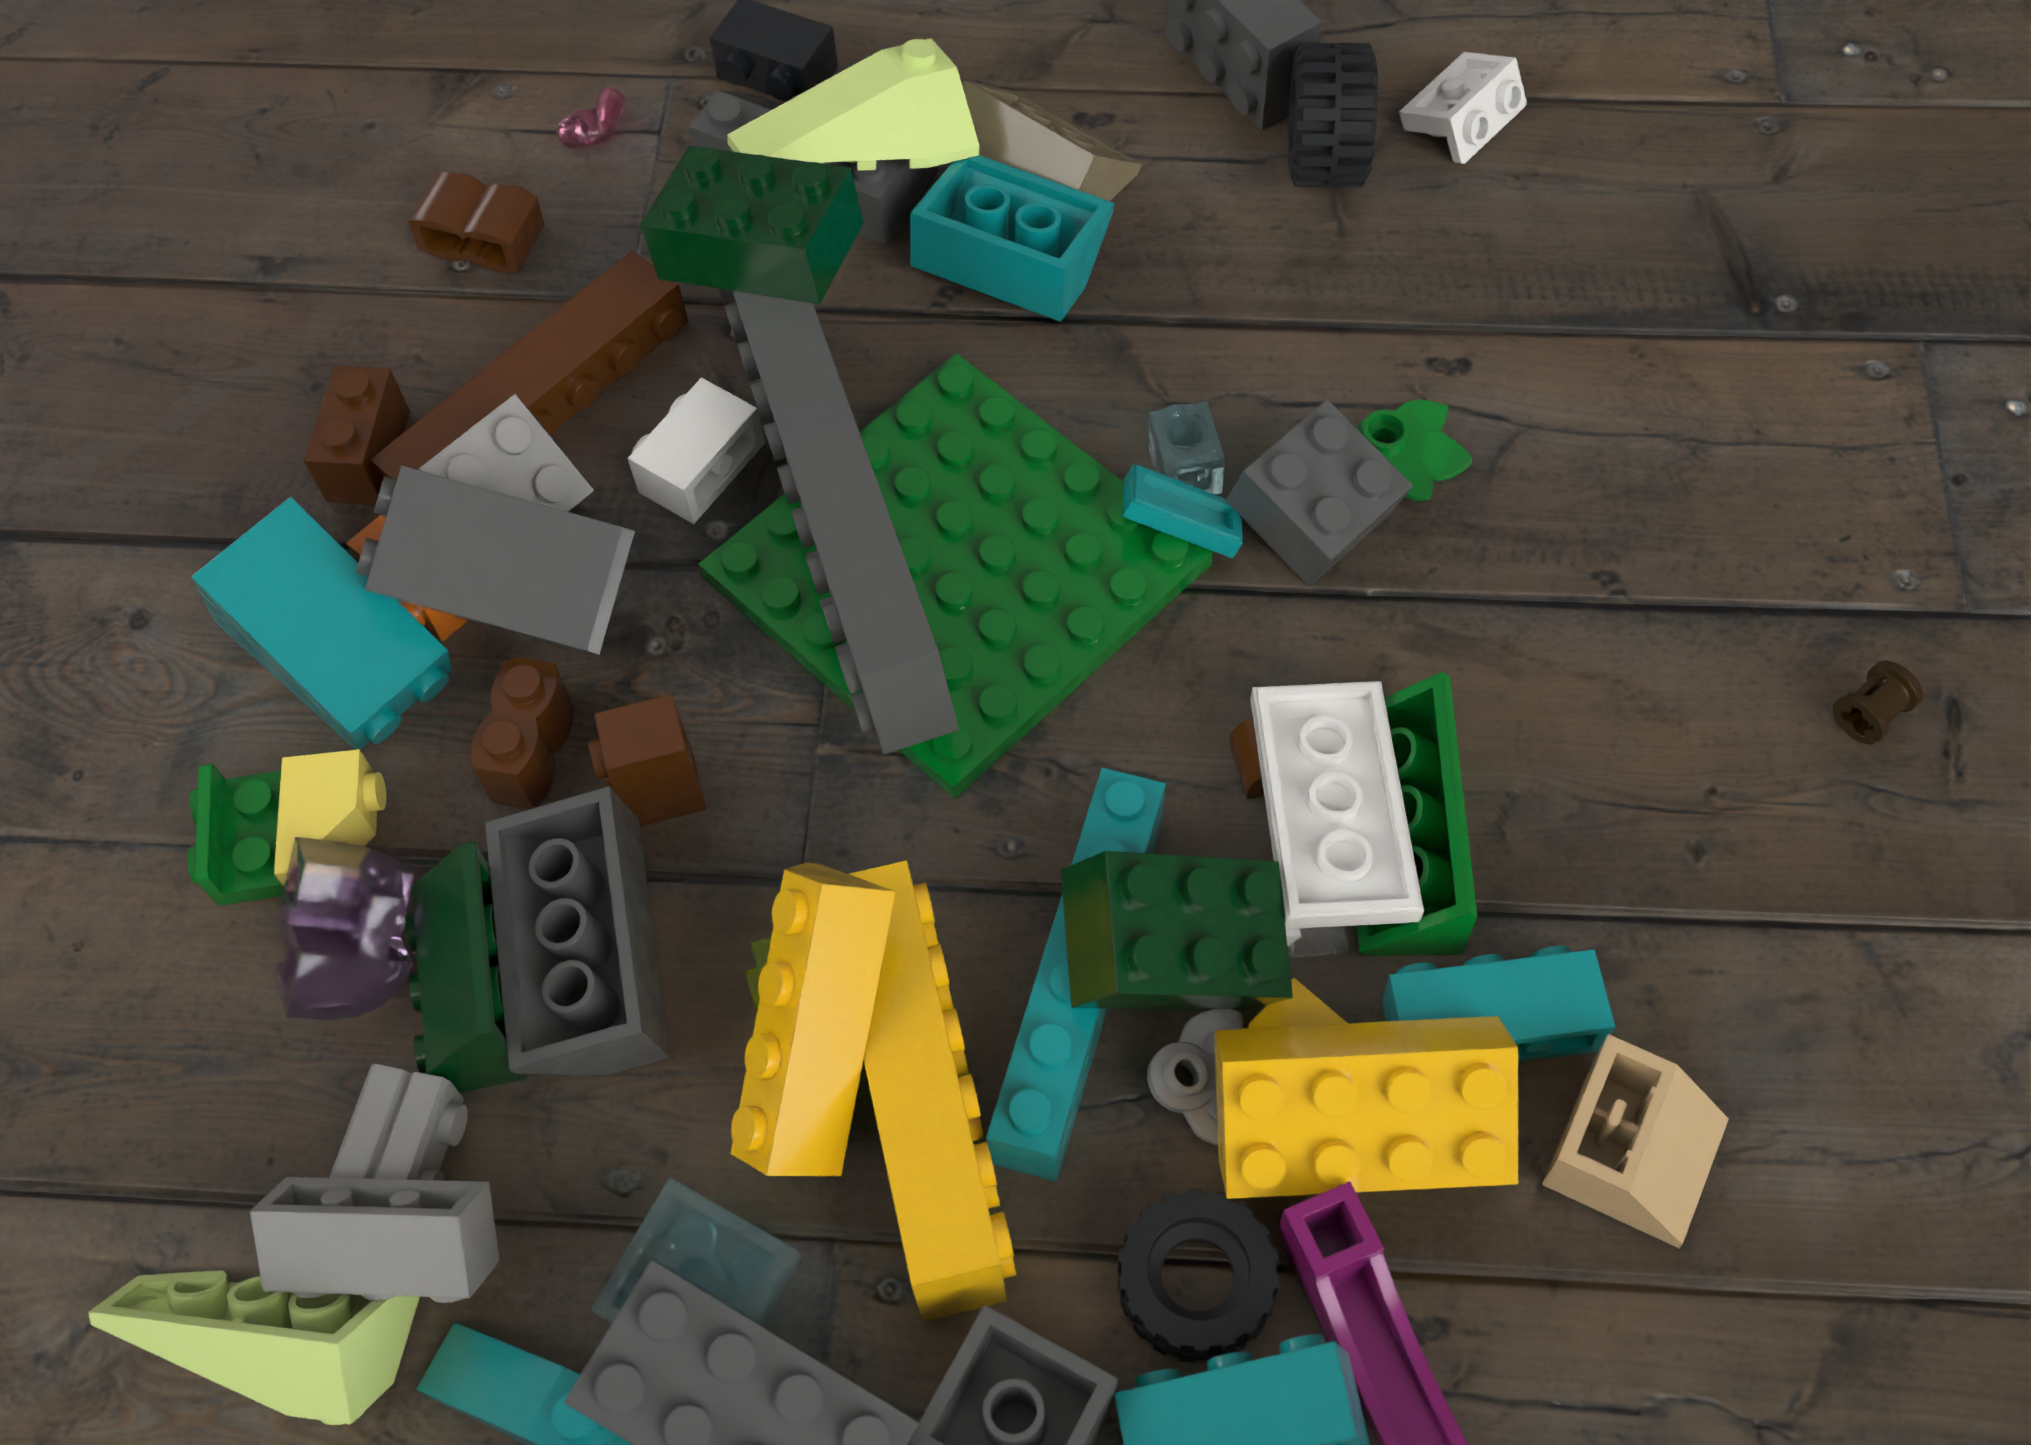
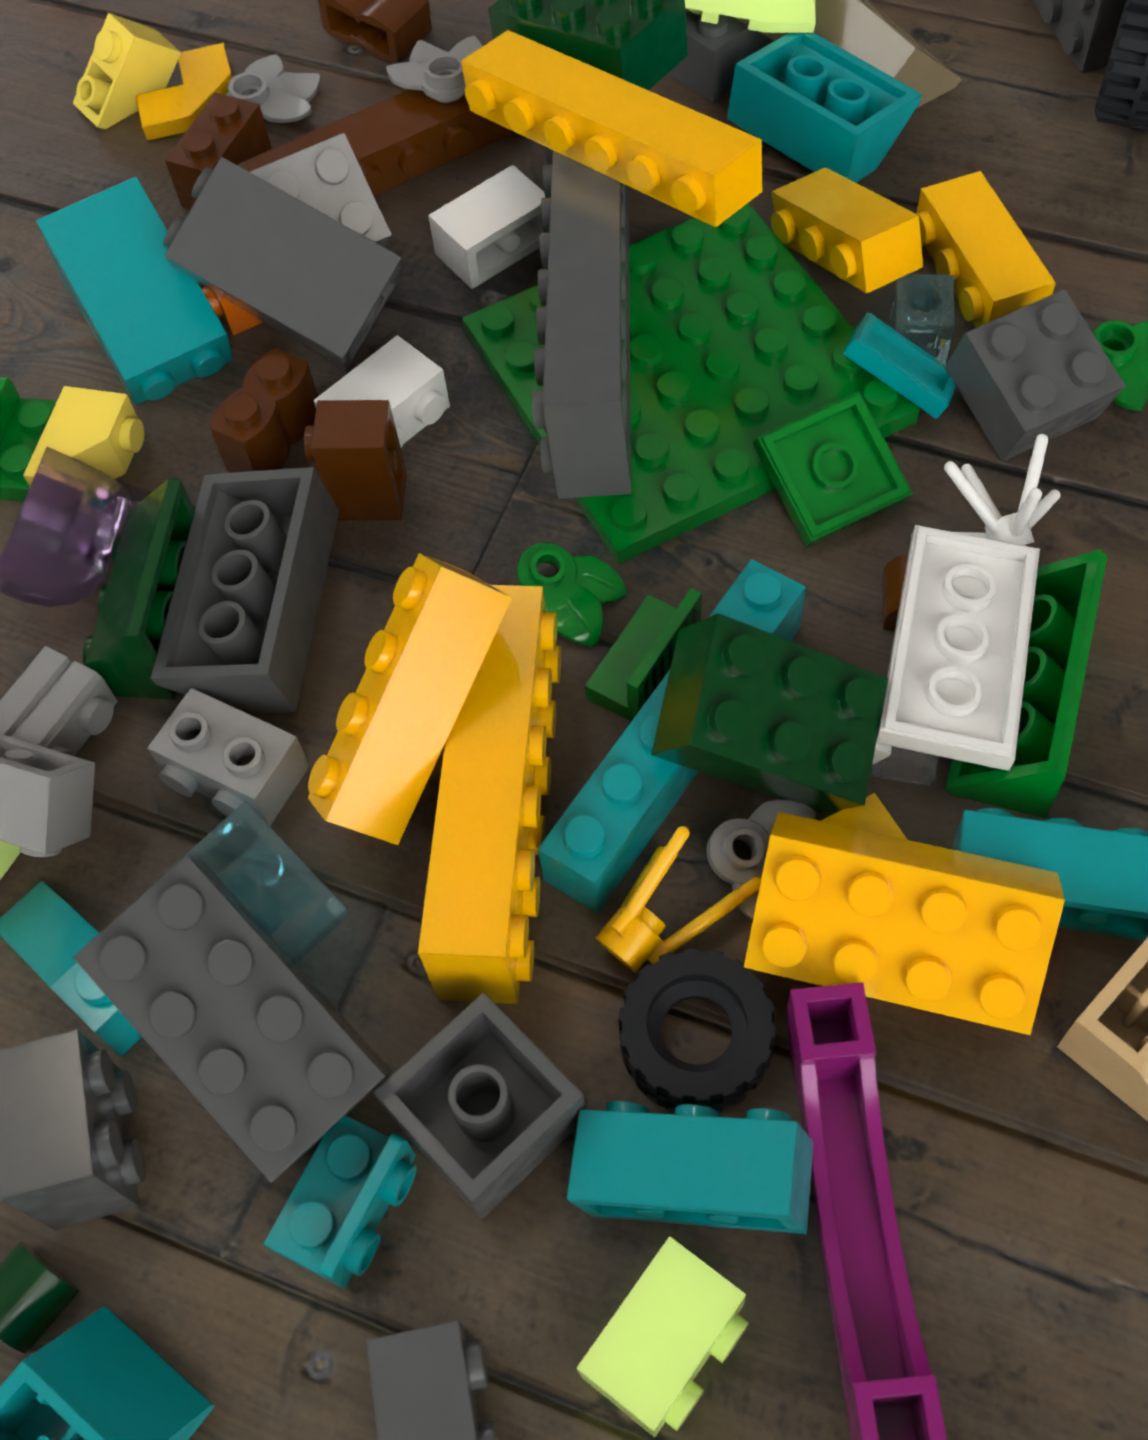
camera: 20 degrees right, 0 degrees up
none -> light yellow slope [73,13,181,129]
none -> yellow tile [136,43,233,141]
none -> light grey brick [147,688,310,827]
none -> light grey plate [226,54,321,123]
none -> white brick [313,335,450,448]
none -> light grey plate [386,36,483,103]
none -> yellow brick [461,30,763,228]
none -> green plate [516,542,627,648]
none -> green panel [585,588,702,721]
none -> yellow plant [595,826,761,973]
none -> green tile [752,391,913,547]
none -> yellow brick [771,167,923,294]
none -> white plant [911,434,1061,546]
none -> yellow brick [916,171,1056,328]

